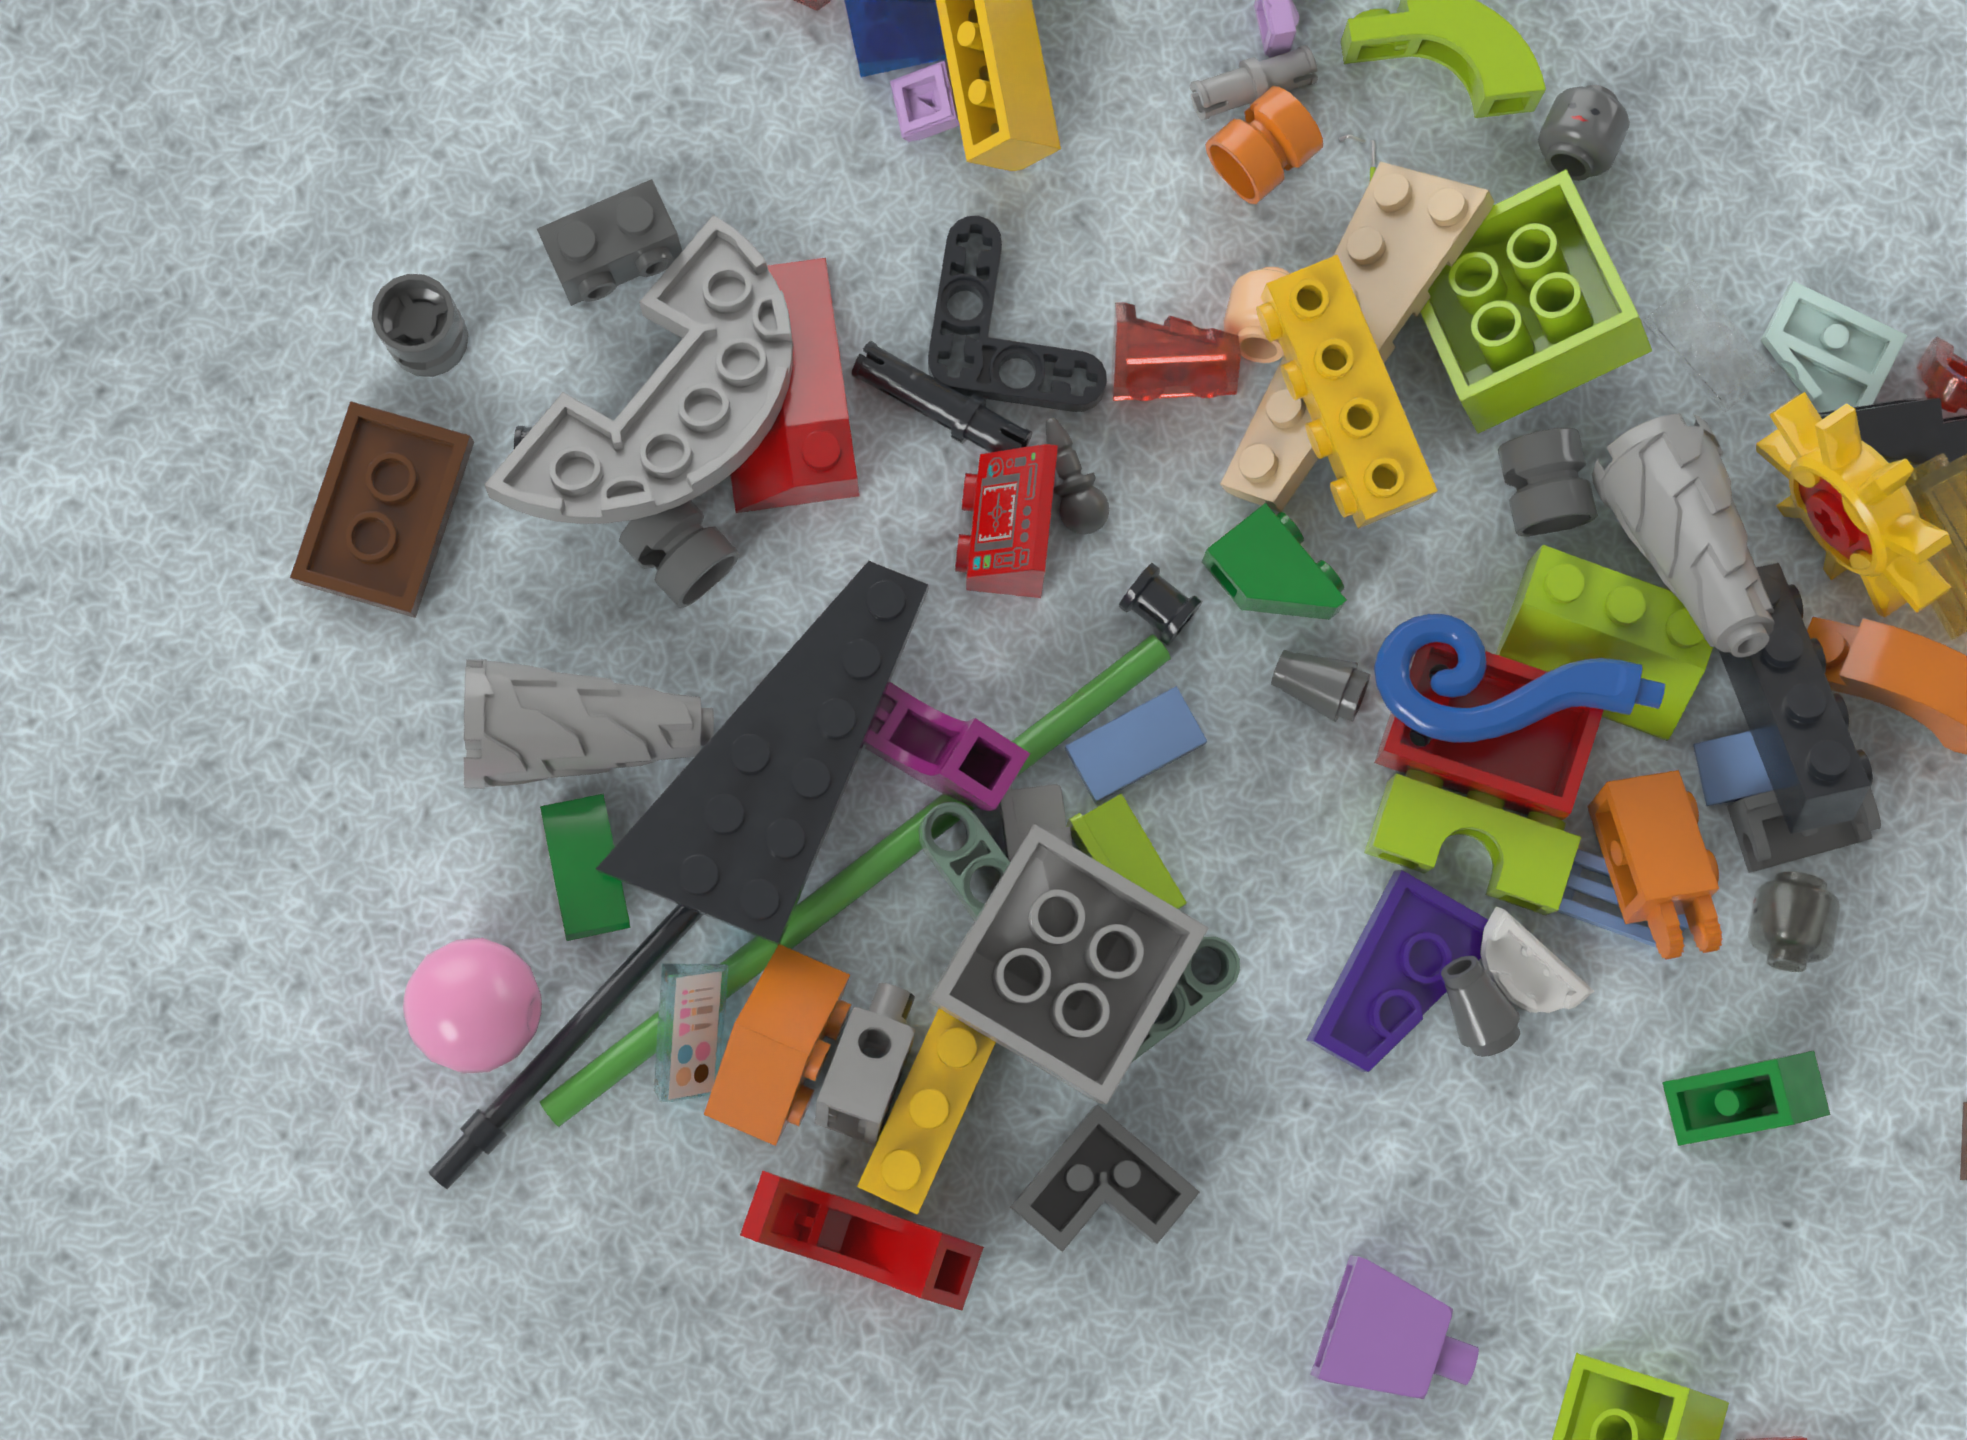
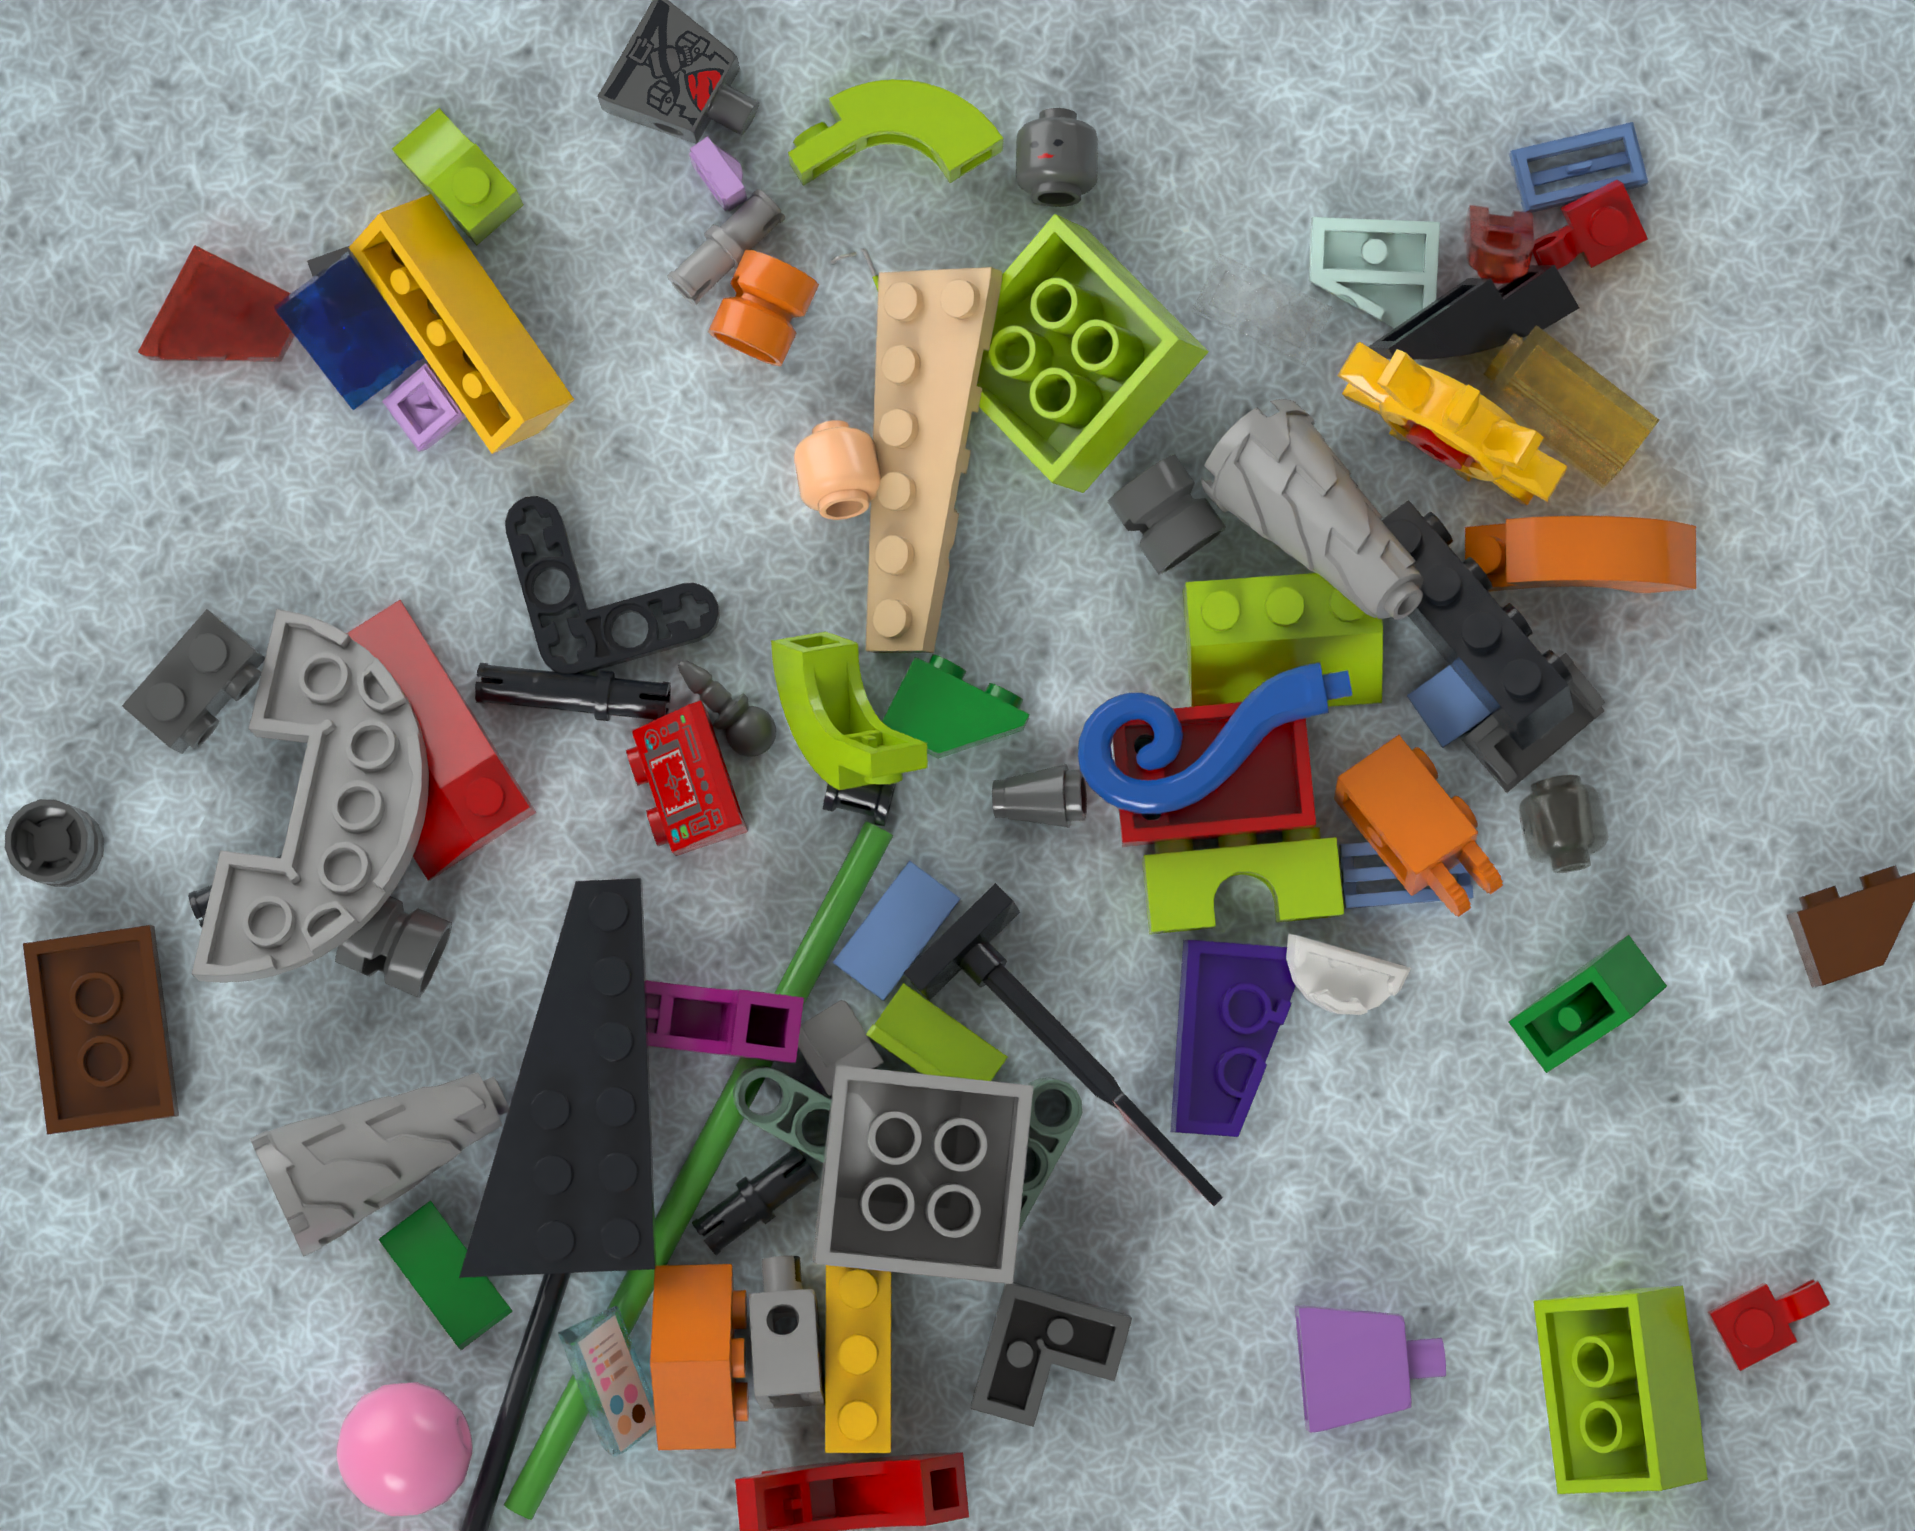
camera: 20 degrees left, 5 degrees up
clear red wing [1111,302,1241,401] -> none
yellow brick [1256,254,1438,529] -> none
dark grey cone [1441,956,1520,1057] -> none
none -> black pin [692,1147,819,1255]
none -> lime arch [771,632,928,790]
none -> black piece [904,883,1223,1206]

